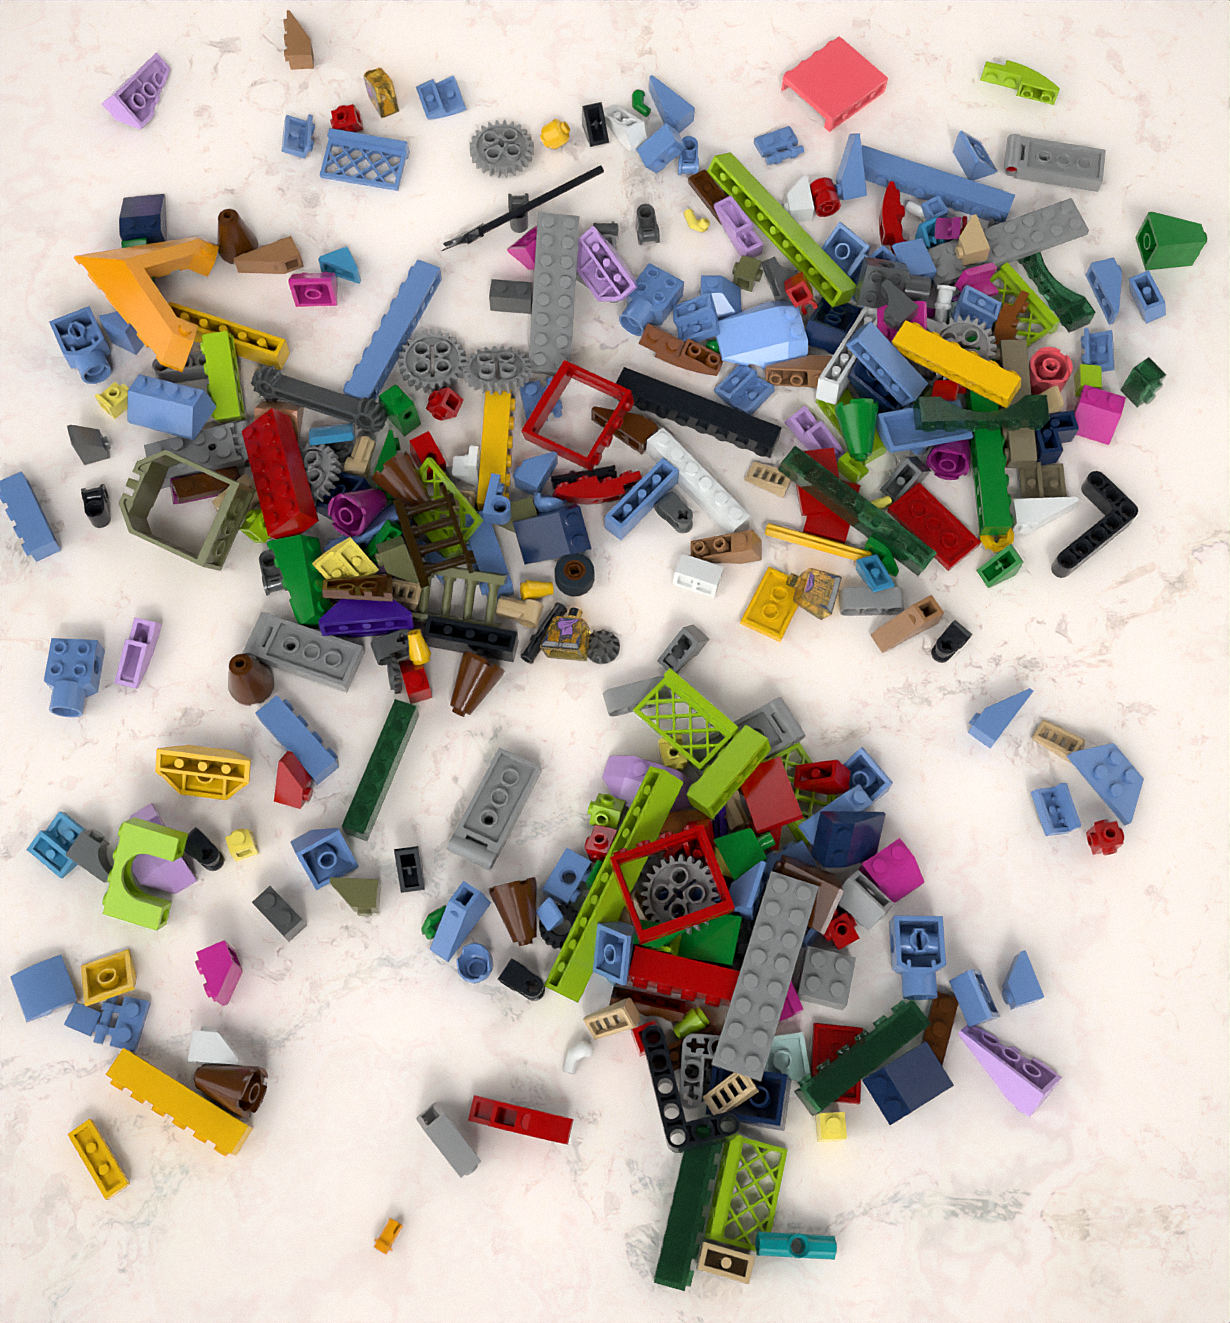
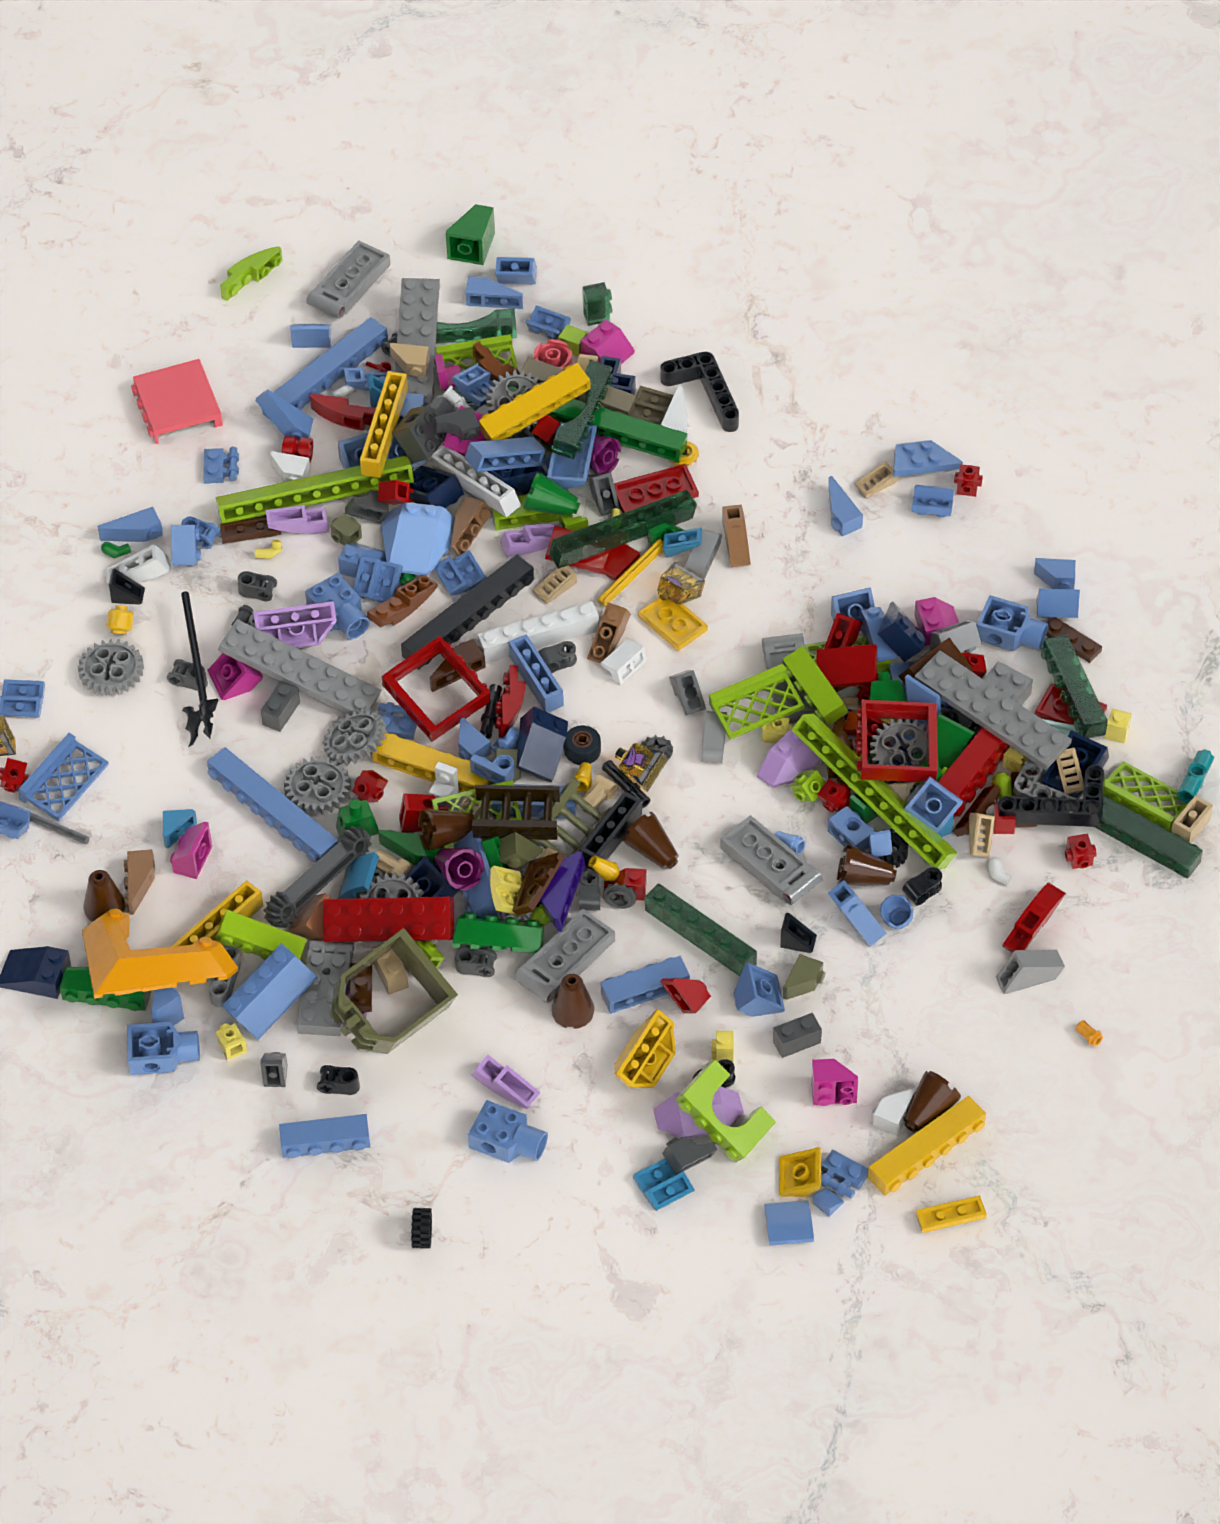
camera: 65 degrees left, 15 degrees down
green arm [421,905,446,940] -> none
dark blue slope [862,1041,954,1125] -> none
black piece [931,620,973,663] -> none
magenta slope [935,217,961,240] -> none
lavender wedge [958,1025,1062,1117] -> none
green slope [976,544,1024,588] -> none
none -> flat silver bar [30,812,90,844]
none -> yellow brick [360,371,408,478]
none -> light blue cone [775,831,806,855]
none -> red brick [1065,833,1097,869]

